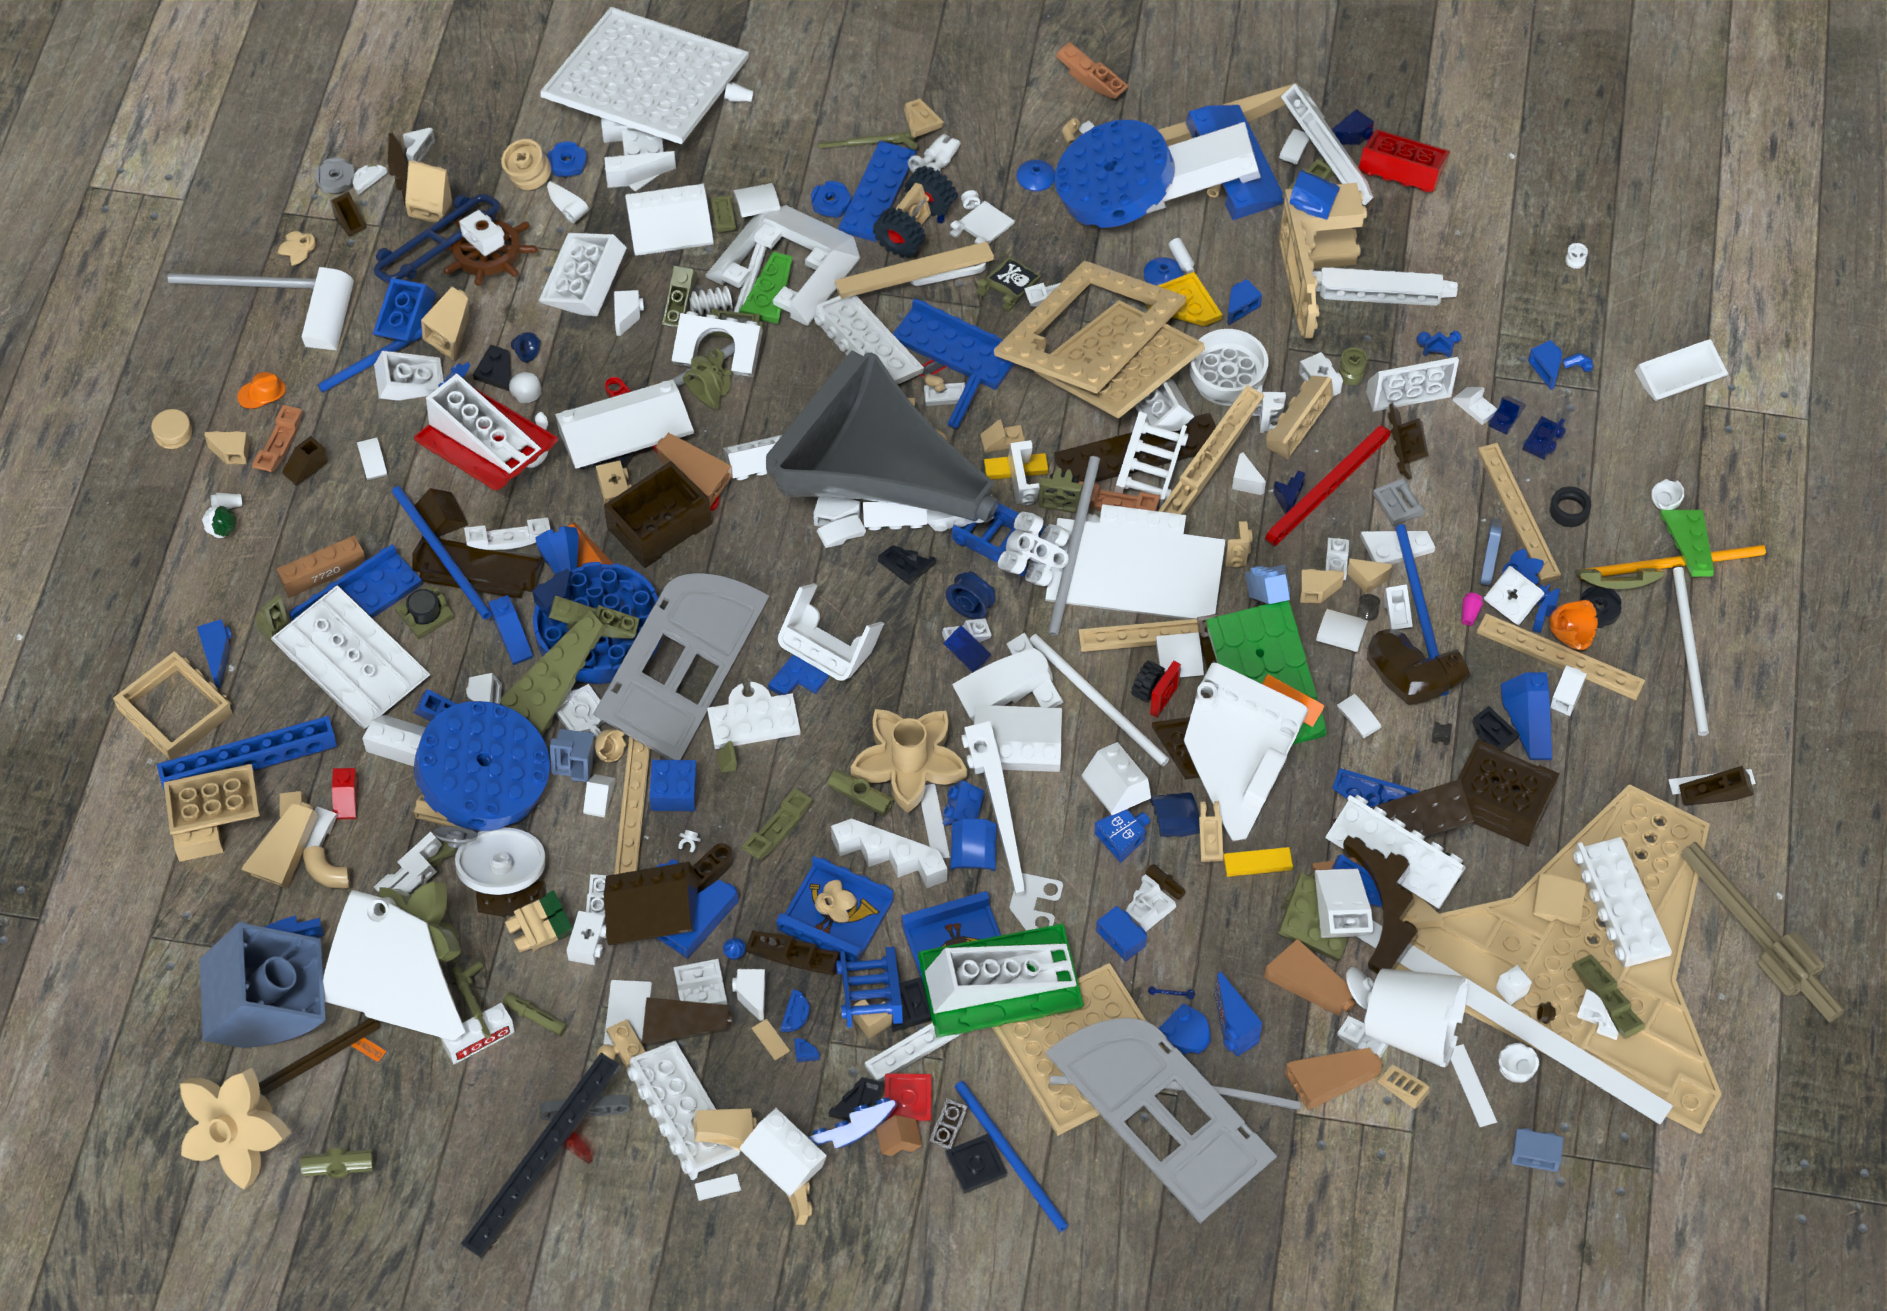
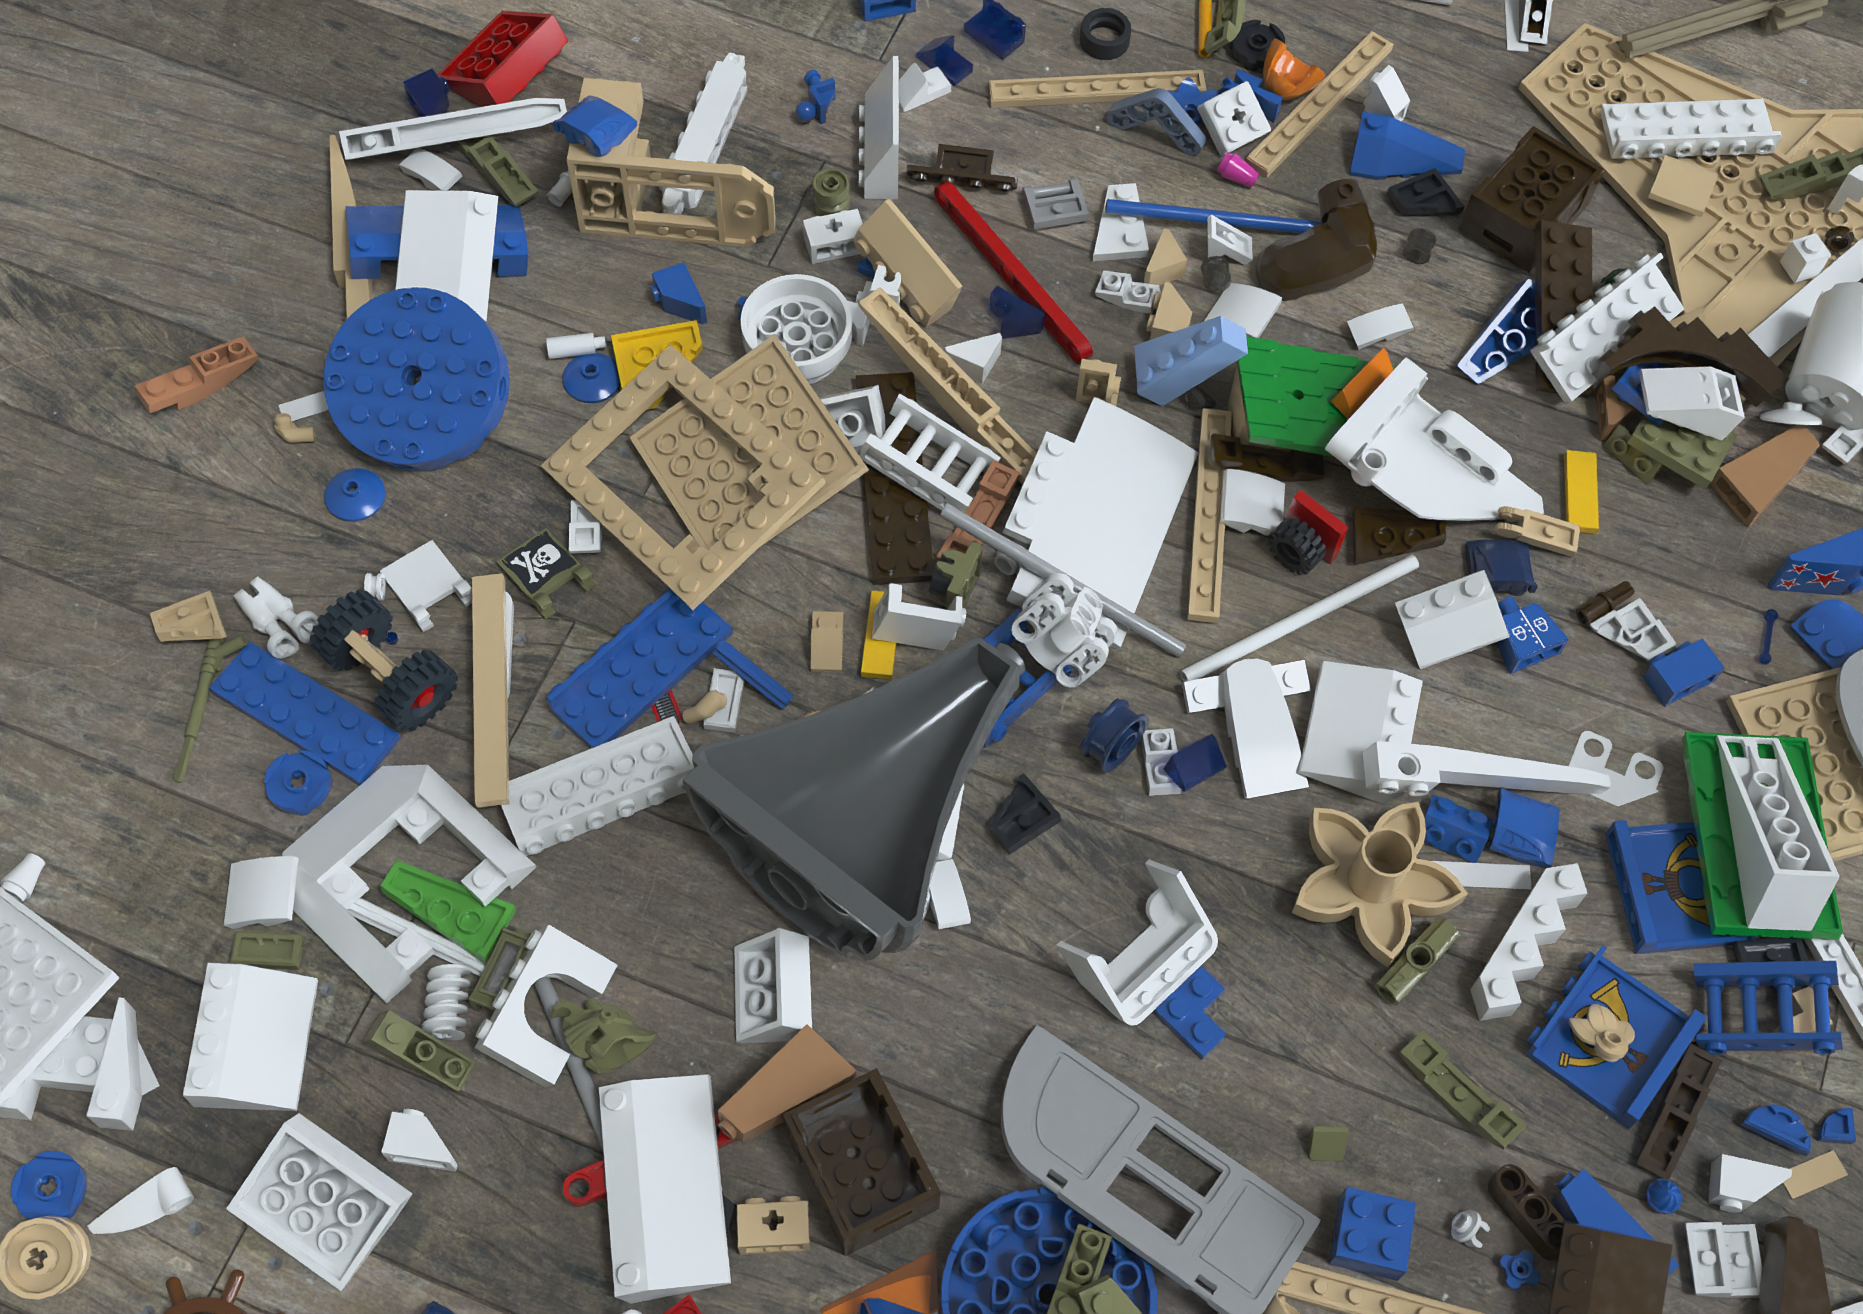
camera: 80 degrees left, 5 degrees up
white plate [707,682,800,749] -> none

